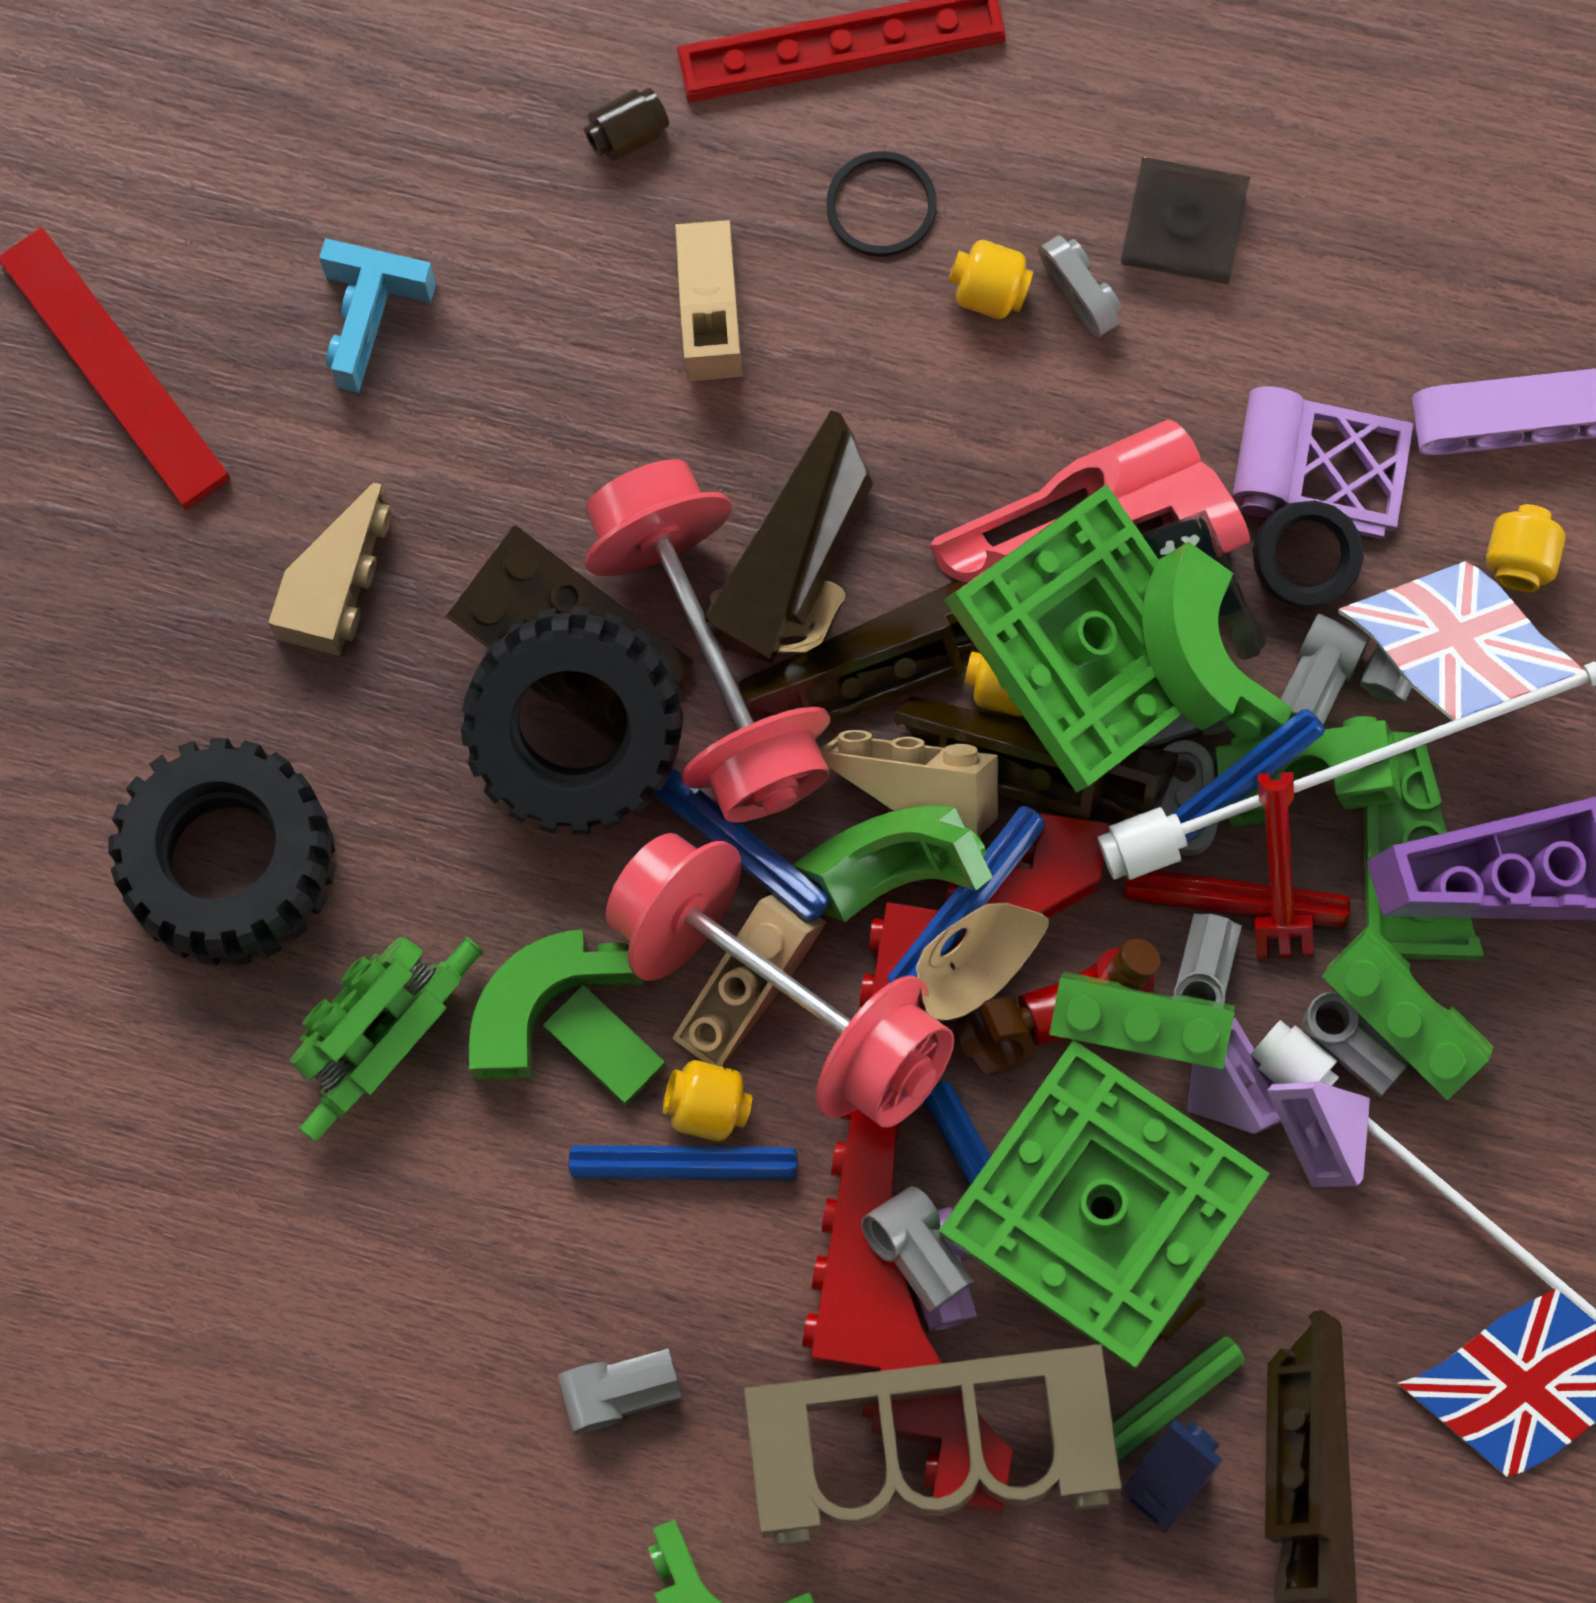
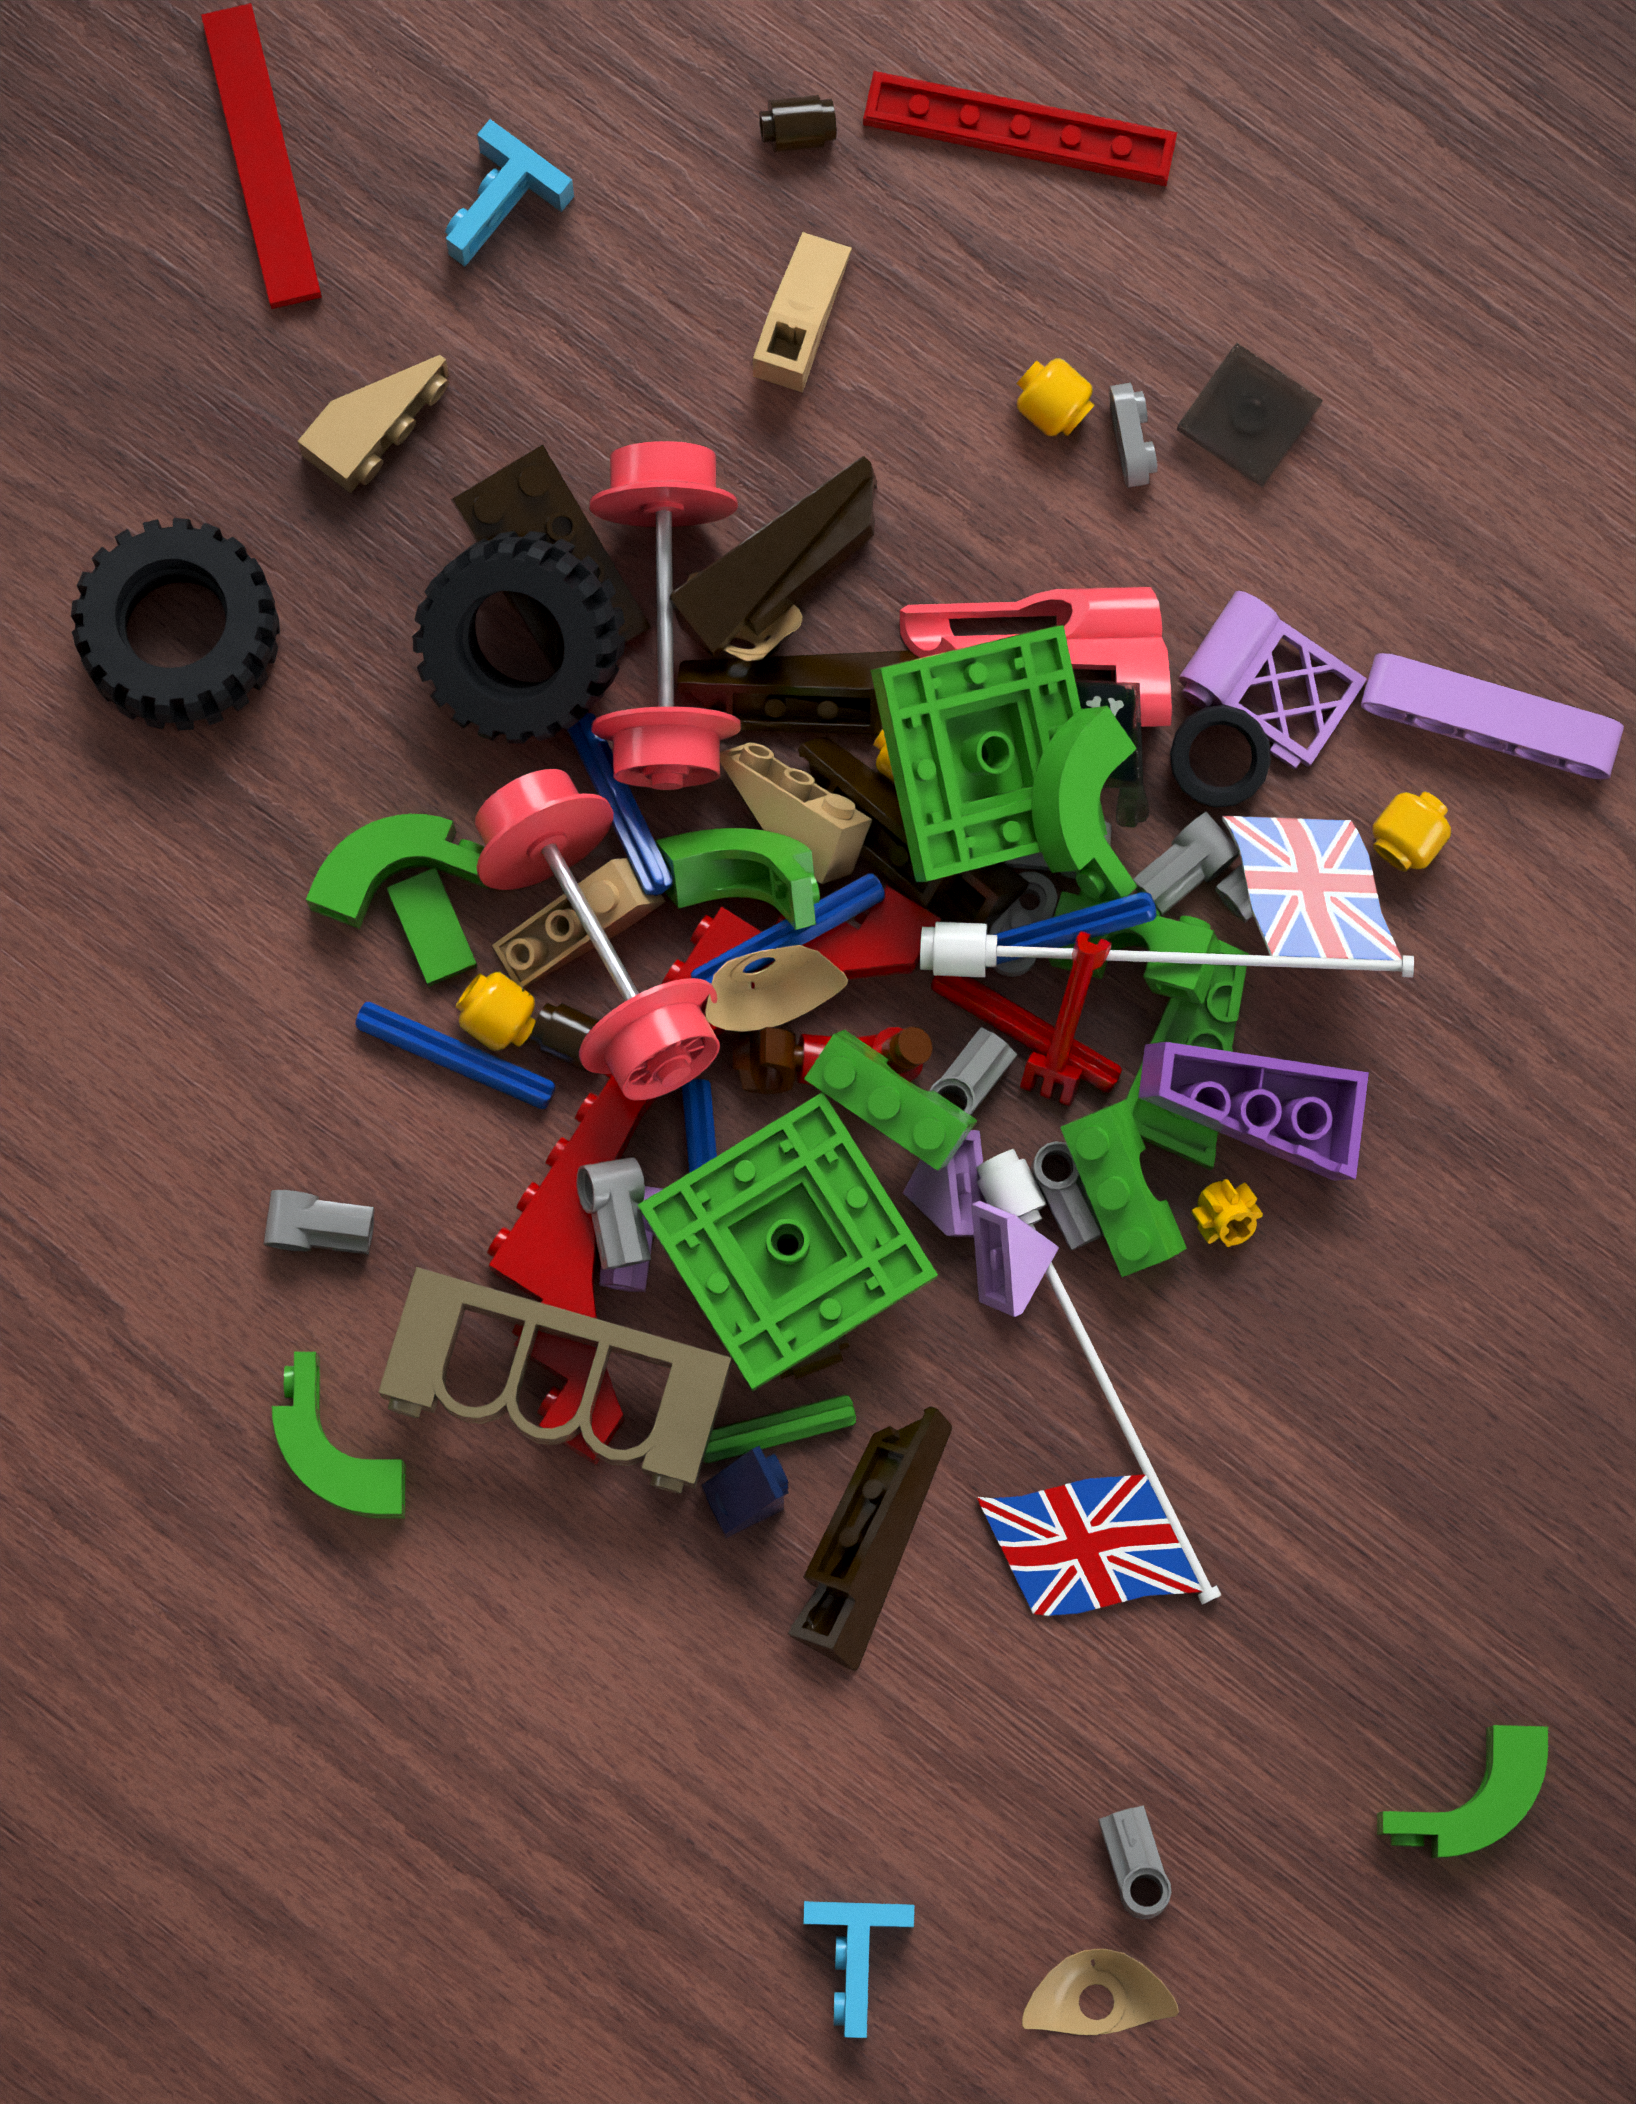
camera: 15 degrees right, 5 degrees up
bright green piece [290,936,484,1143] -> none
black piece [827,151,936,256] -> none
none -> dark brown brick [530,1003,600,1072]
none -> yellow gear [1191,1179,1263,1247]

